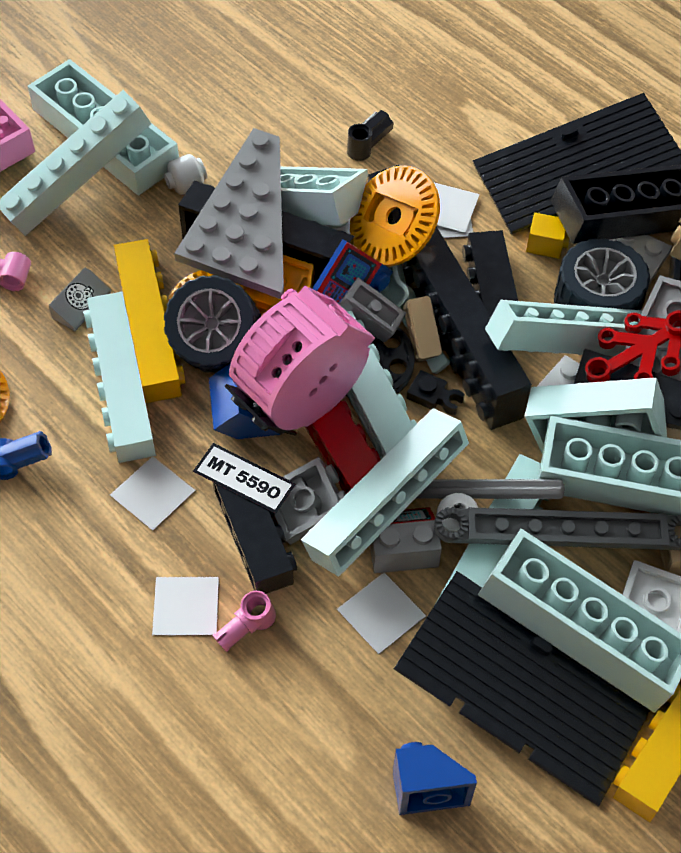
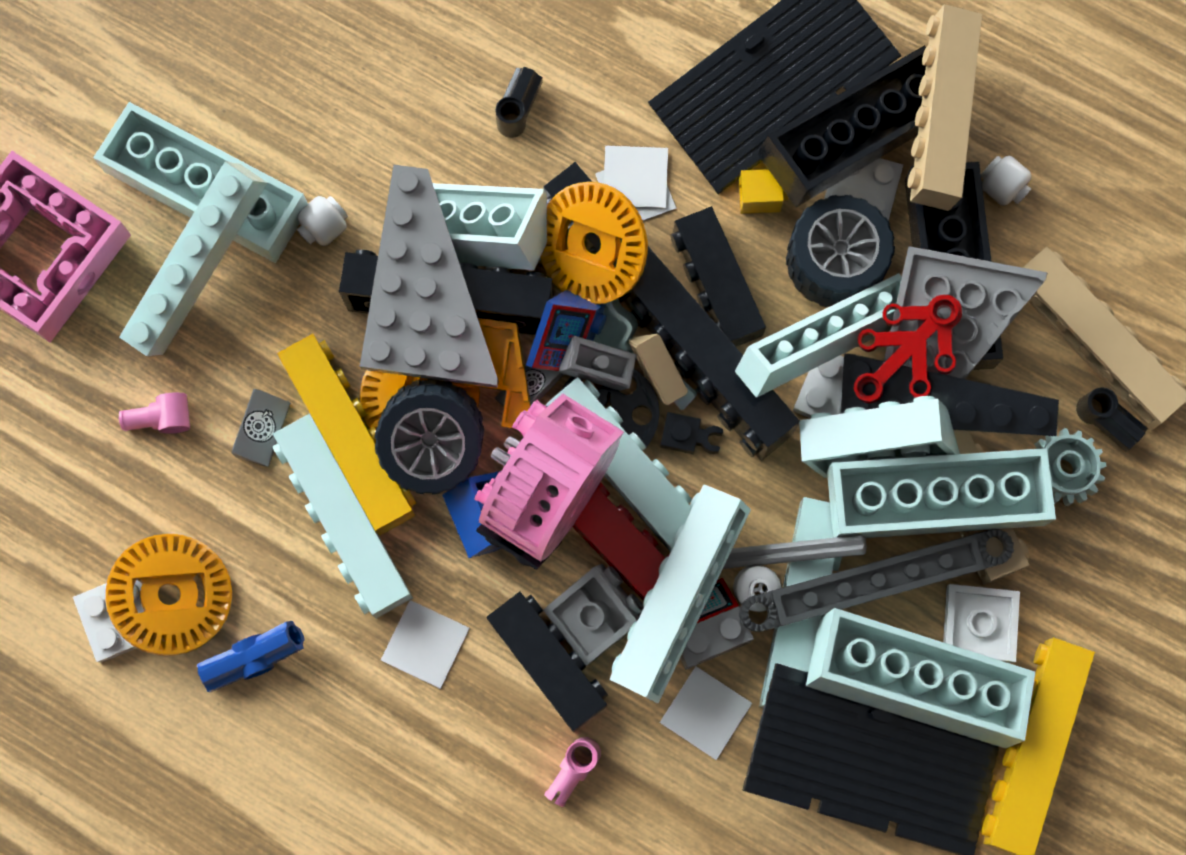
camera: 15 degrees left, 20 degrees up
white sticker [152,577,219,635] -> none
white sticker [193,443,296,514] -> none

